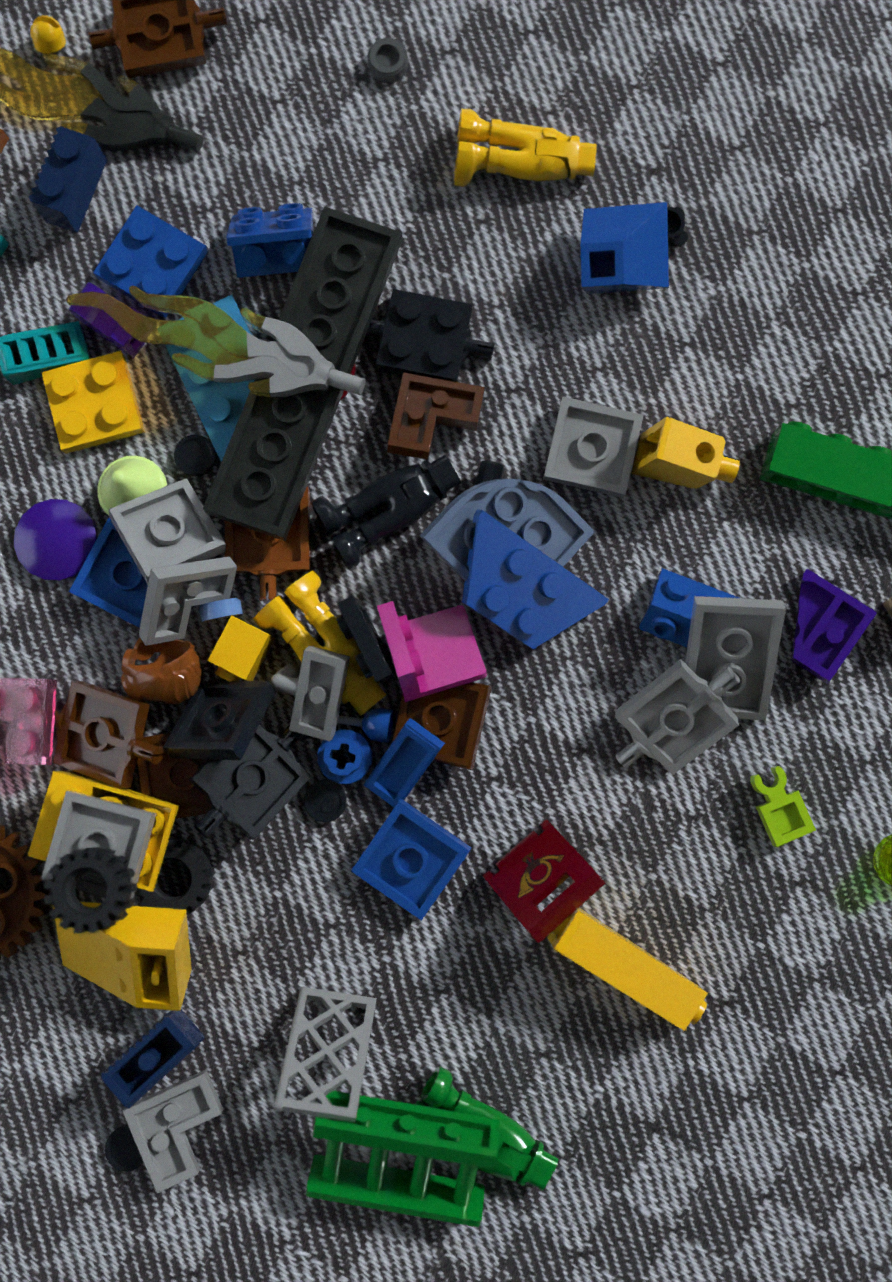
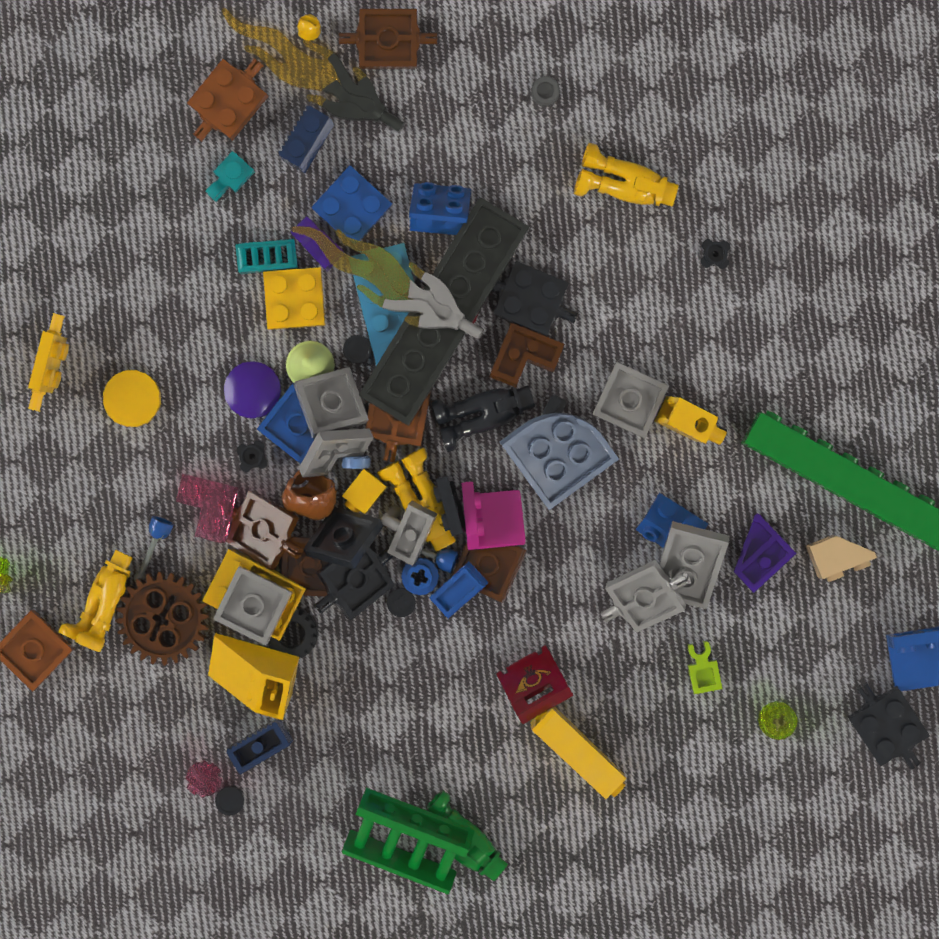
camera: 10 degrees right, 5 degrees up
black tyre [44,847,137,934] -> none
light grey plate [122,1069,223,1193] -> none
light grey window [273,986,377,1122] -> none
blue plate [351,799,471,921] -> none
blue wing [462,509,609,649] -> none
blue slope [580,202,669,294] -> none
none -> clear pink gear [185,760,222,798]
none -> black plate [237,441,268,472]

